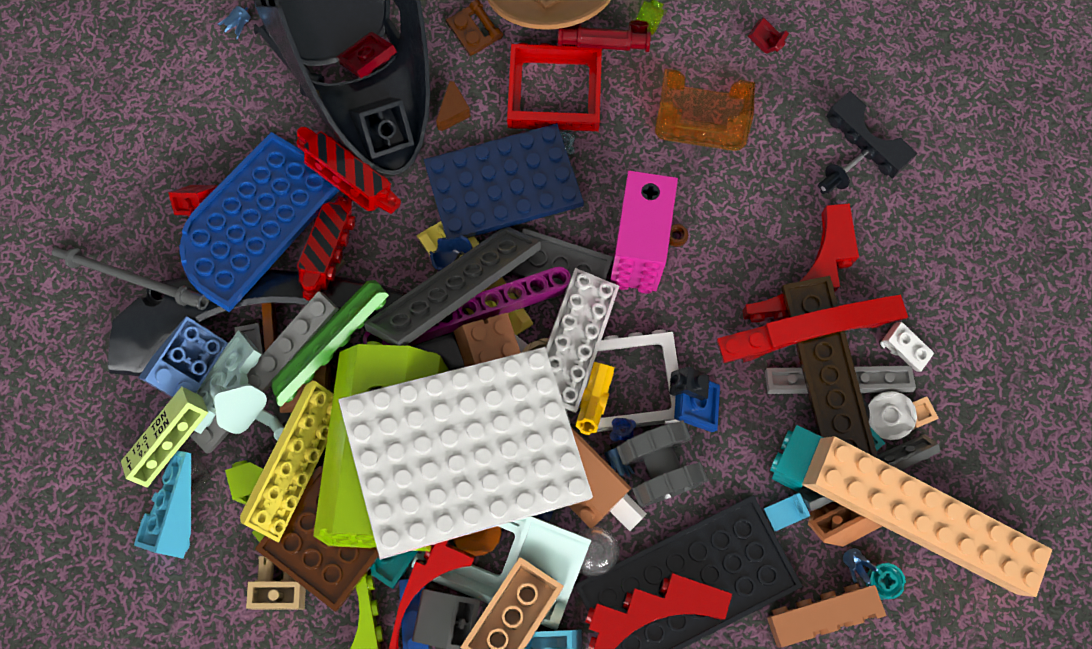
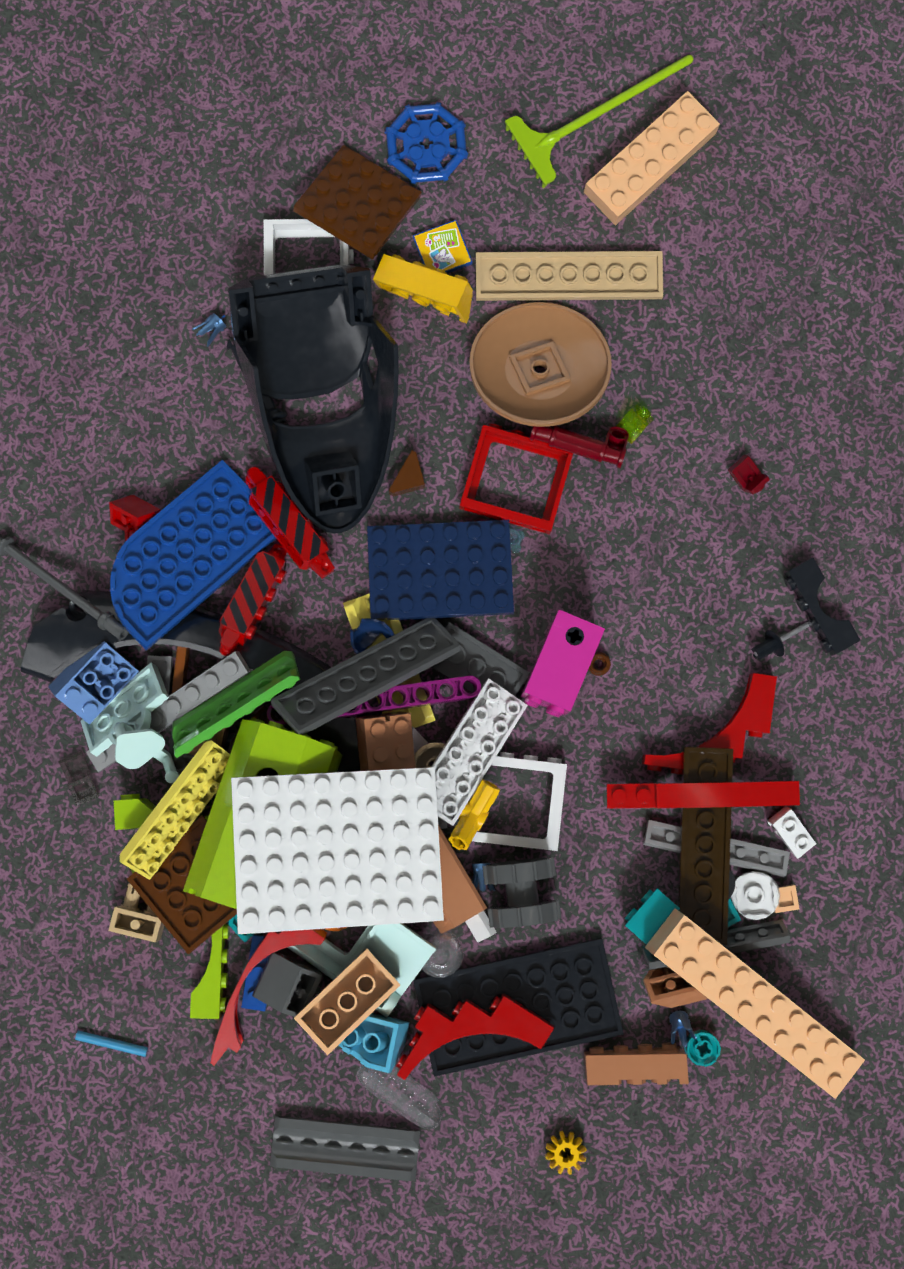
camera: 15 degrees right, 10 degrees up
yellowish green brick [121,386,209,487] -> none
medium azure wedge [134,451,191,558] -> none
dark red plate [336,31,397,78] -> none
reddish brown plate [446,0,504,56] -> none
clear blue plate [610,418,636,442] -> none
clear orange windscreen [655,69,755,151] -> none
black bracket [669,366,709,401] -> none
blue tile [674,381,720,432] -> none
medium azure bracket [763,493,811,532] -> none

